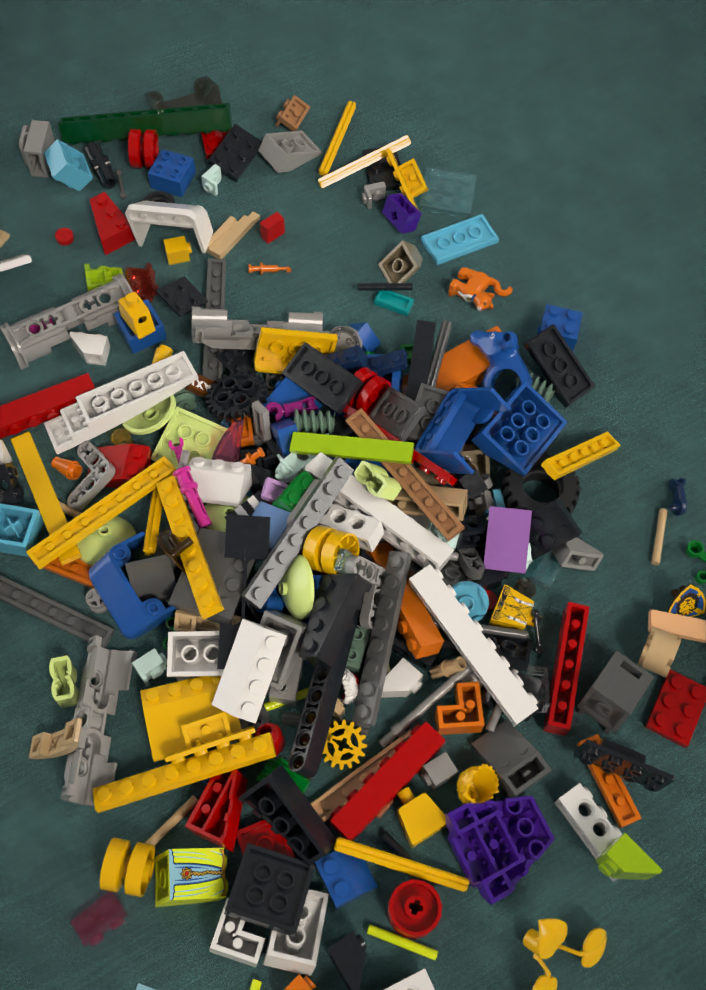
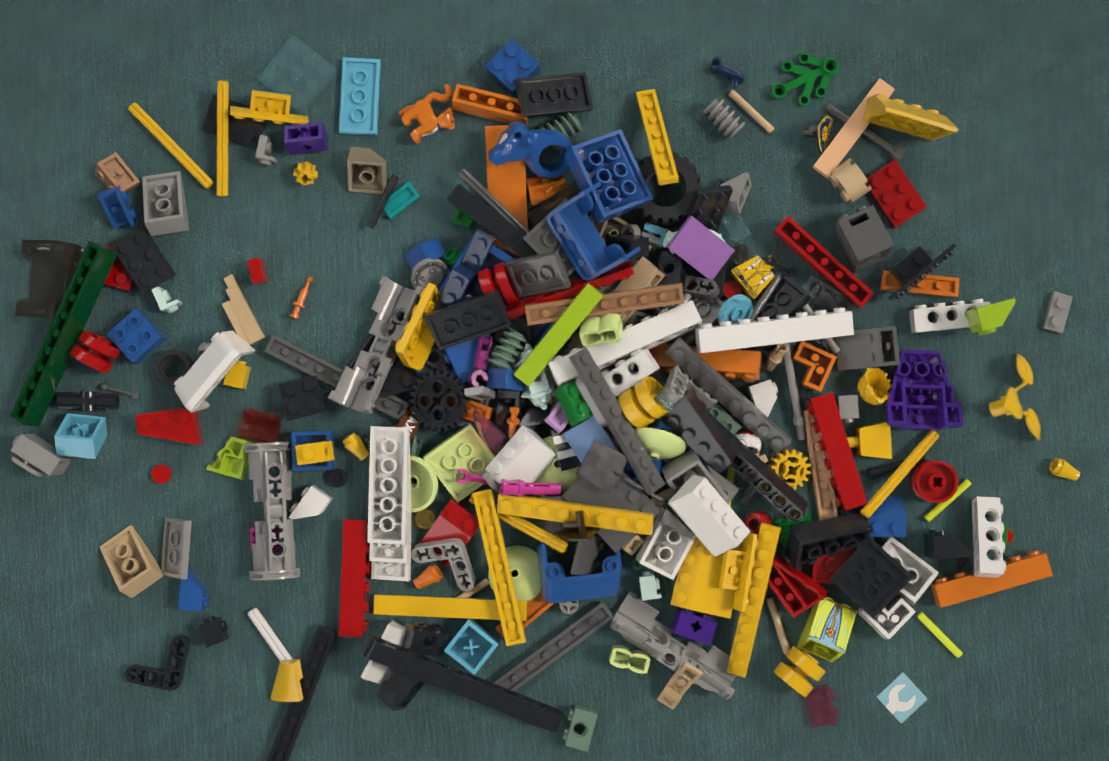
camera: 60 degrees left, 25 degrees up
none -> blue bracket [98,186,138,229]
none -> yellow gear [293,161,318,186]
none -> black tile [328,468,348,487]
none -> orange brick [452,84,529,127]
none -> dark purple brick [670,608,717,645]
none -> light grey piece [703,98,745,140]
none -> light grey plate [1042,291,1073,334]

